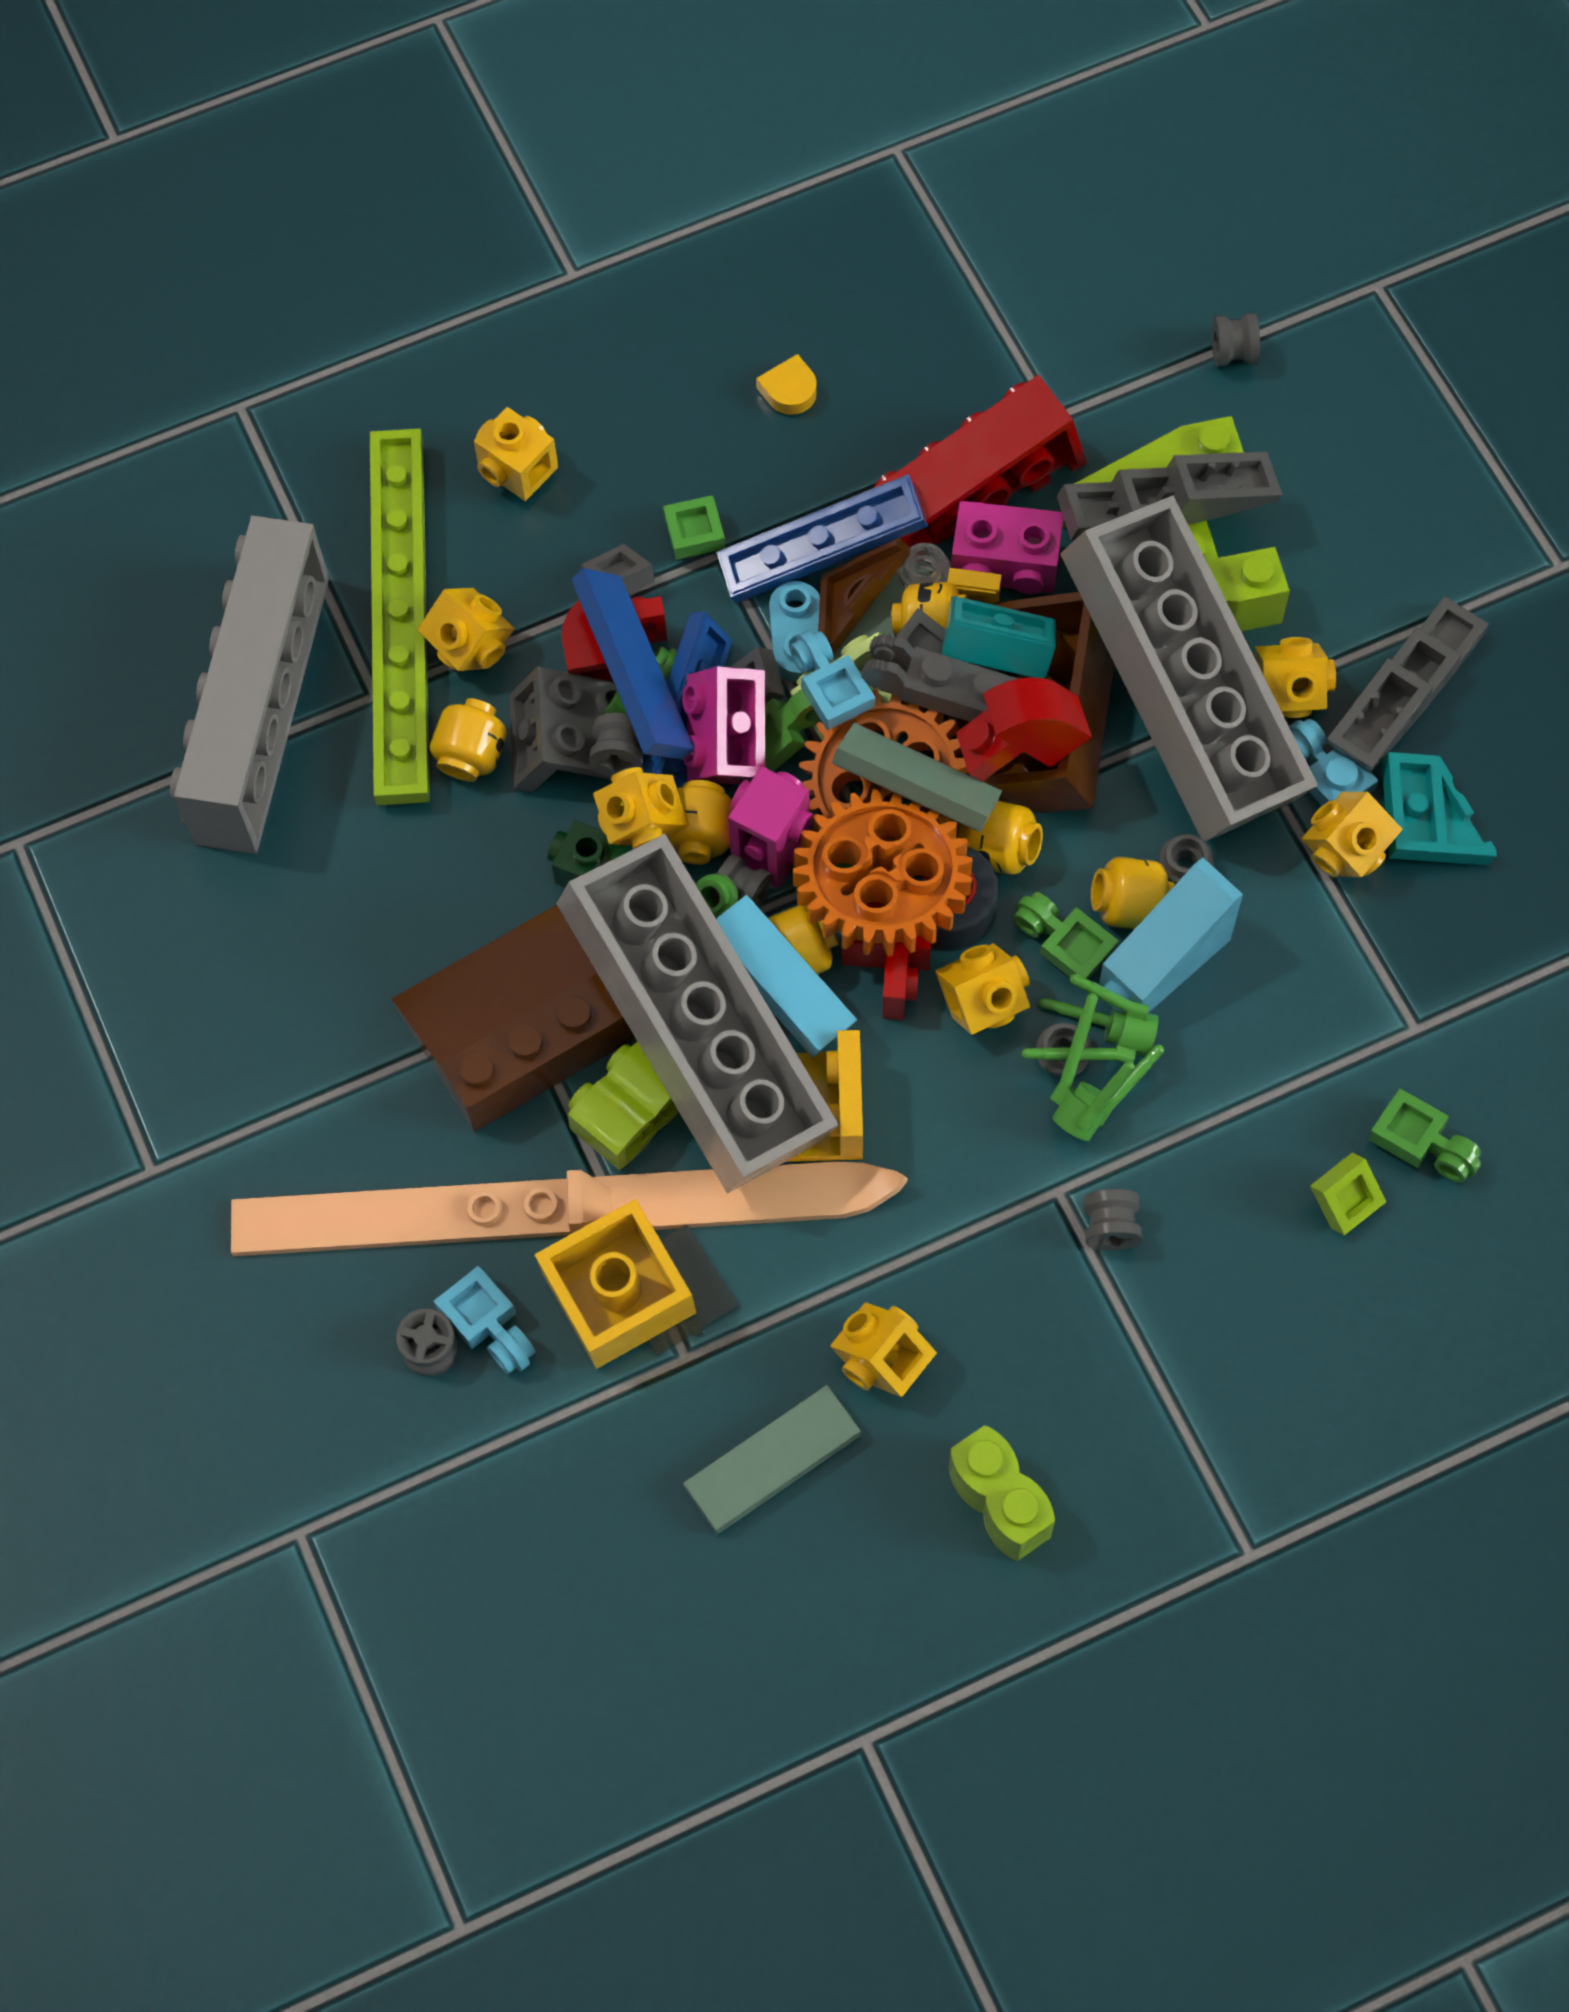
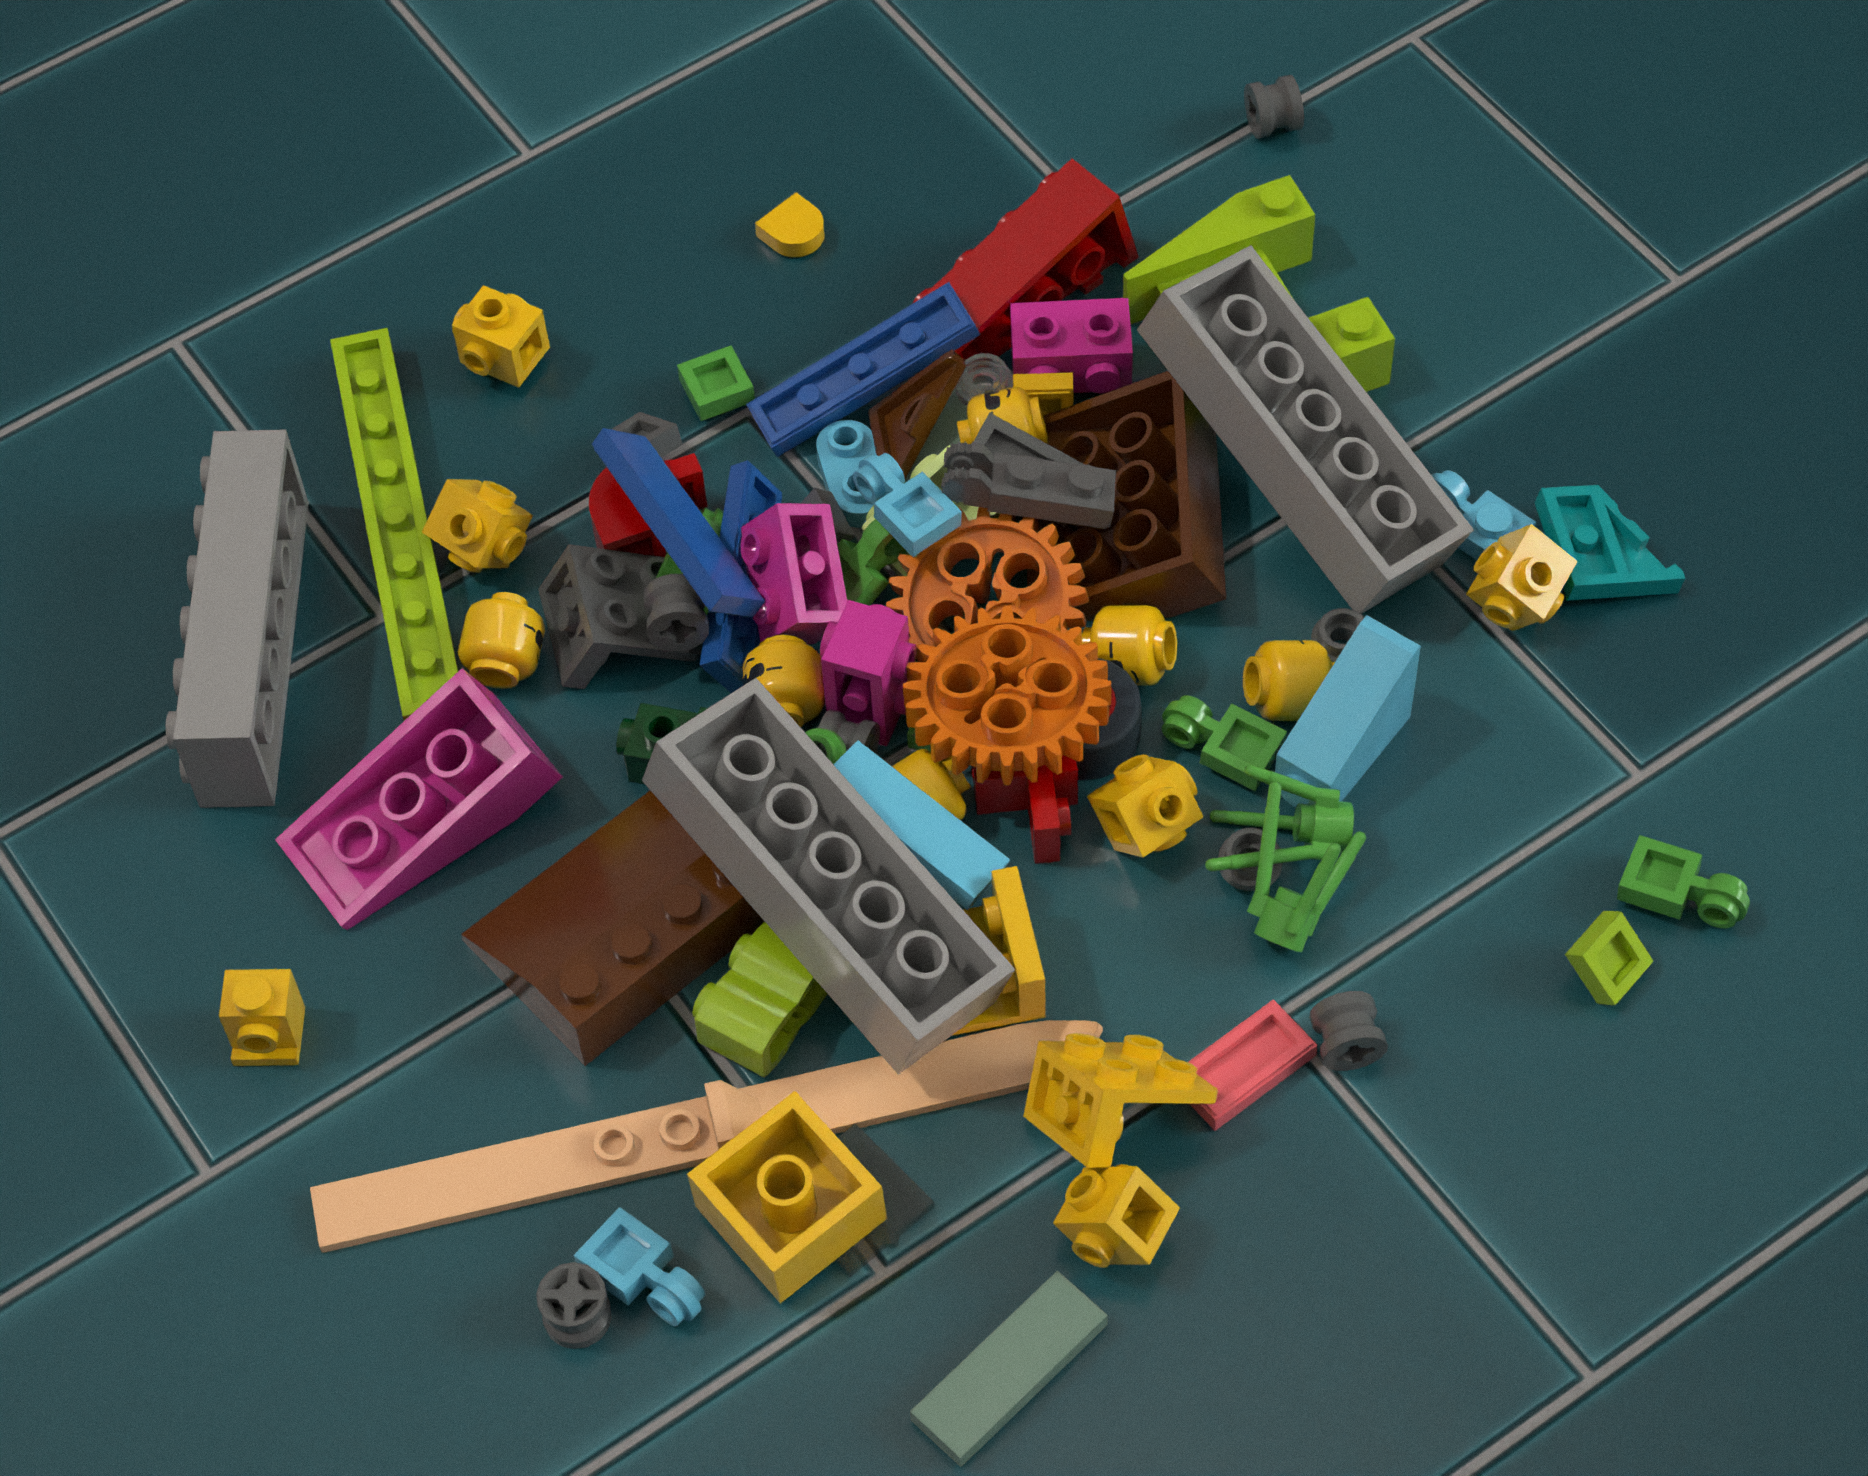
camera: 10 degrees left, 10 degrees down
yellow brick [593,767,689,849] -> none
sand green tile [831,723,1002,832] -> none
teal slope [942,596,1056,678] -> none
lime brick [949,1425,1055,1561] -> none
red brick [956,678,1092,782] -> none
dark grey slope [1057,452,1282,540] -> none
yellow brick [1254,637,1336,718] -> none
dark grey slope [1326,596,1489,772] -> none
none -> yellow brick [219,969,305,1066]
none -> dark pink slope [275,668,563,930]
none -> yellow bracket [1023,1033,1218,1168]
none -> coral tile [1188,999,1317,1131]

